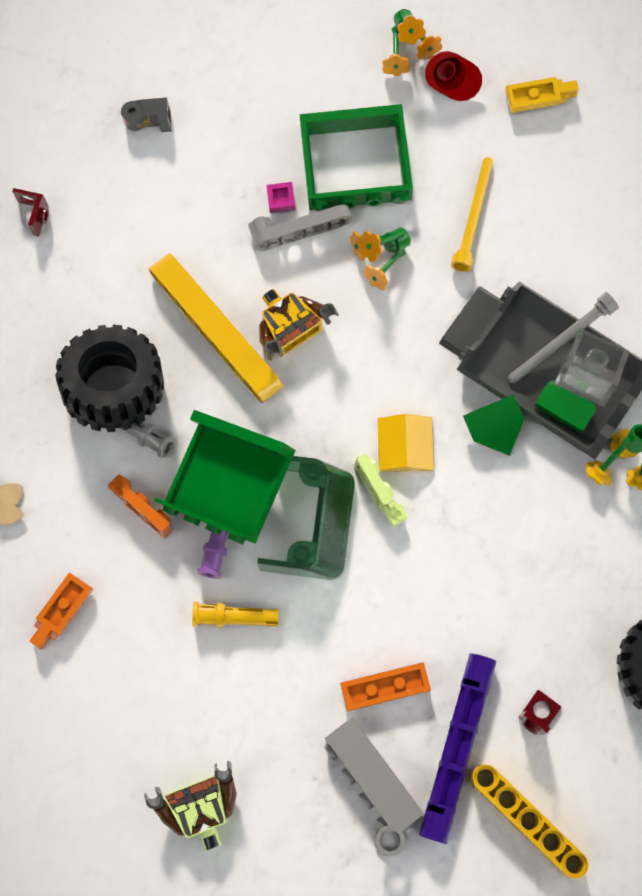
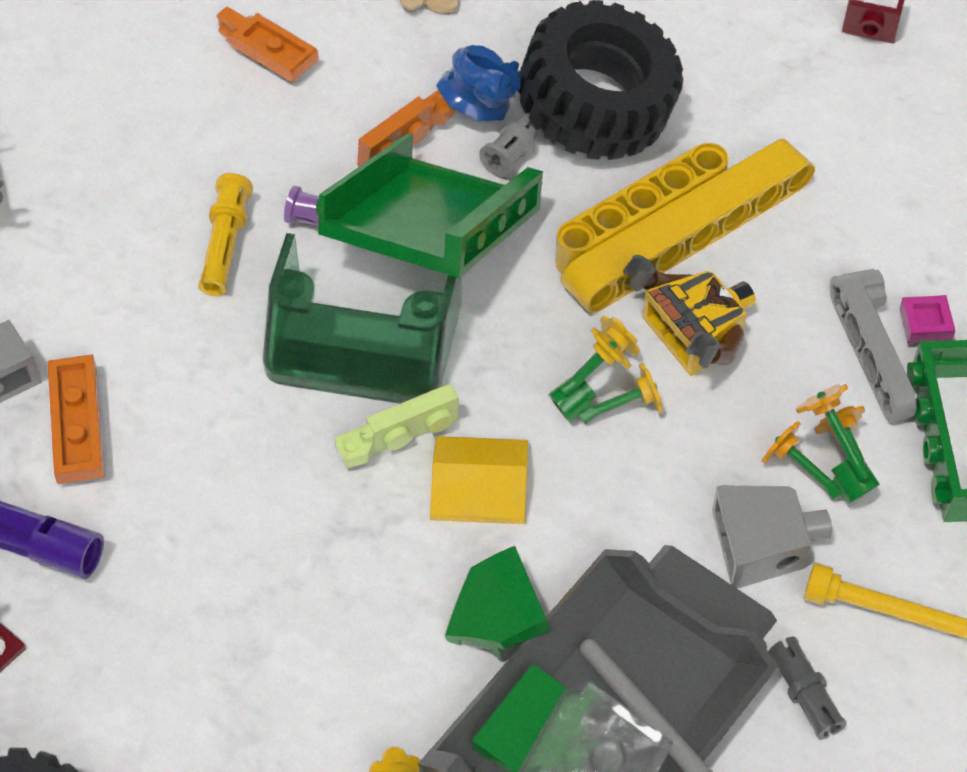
camera: 90 degrees right, 20 degrees down
none -> blue piece [436,45,521,121]
none -> plant [548,316,663,424]
none -> yellow beam [555,143,729,274]
none -> light grey torso [712,485,832,589]
none -> dark grey pin [769,636,847,740]

